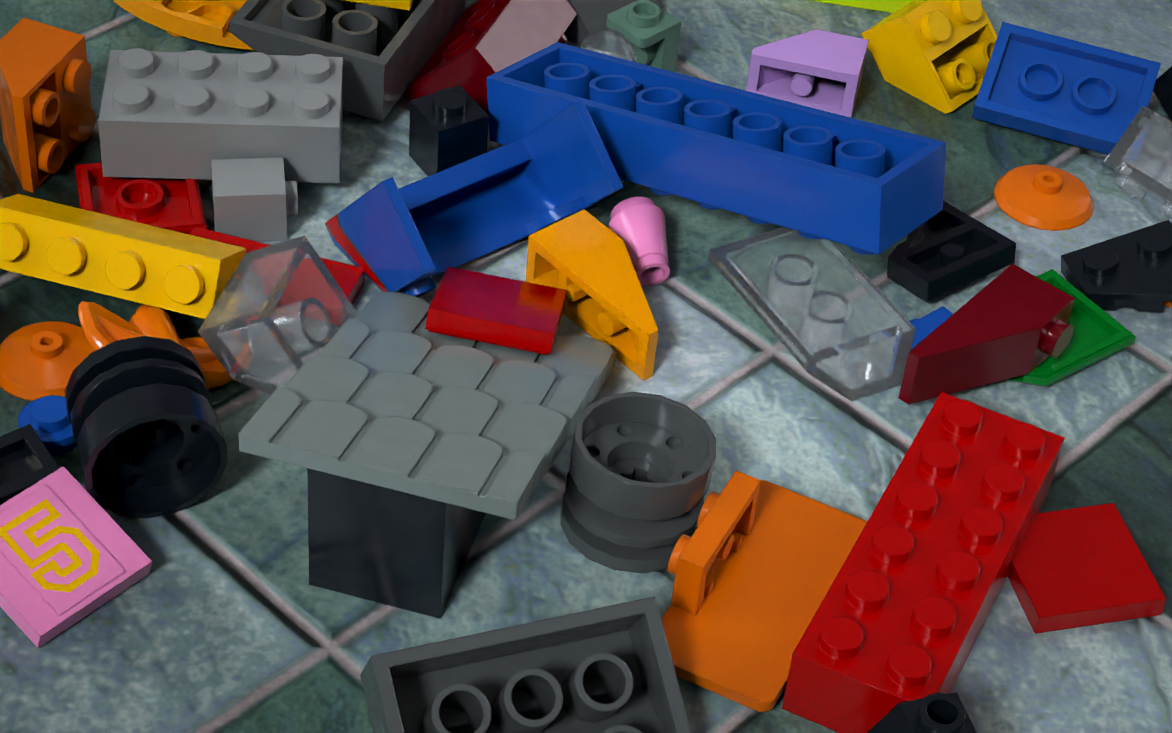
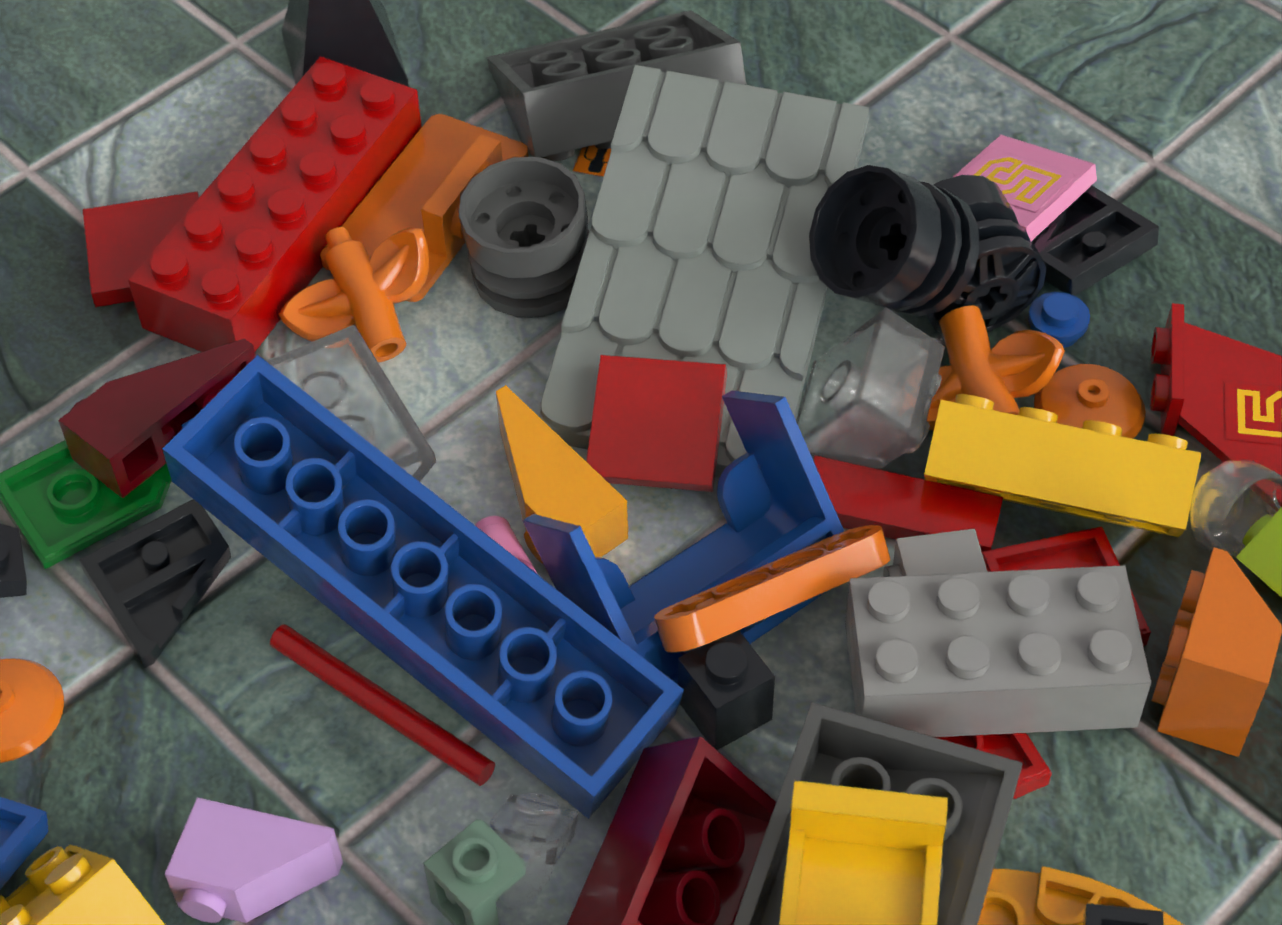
camera: 175 degrees left, 10 degrees up
none -> orange plant [278,227,429,362]
none -> orange beam [654,525,891,652]
none -> black wheel [809,165,980,316]

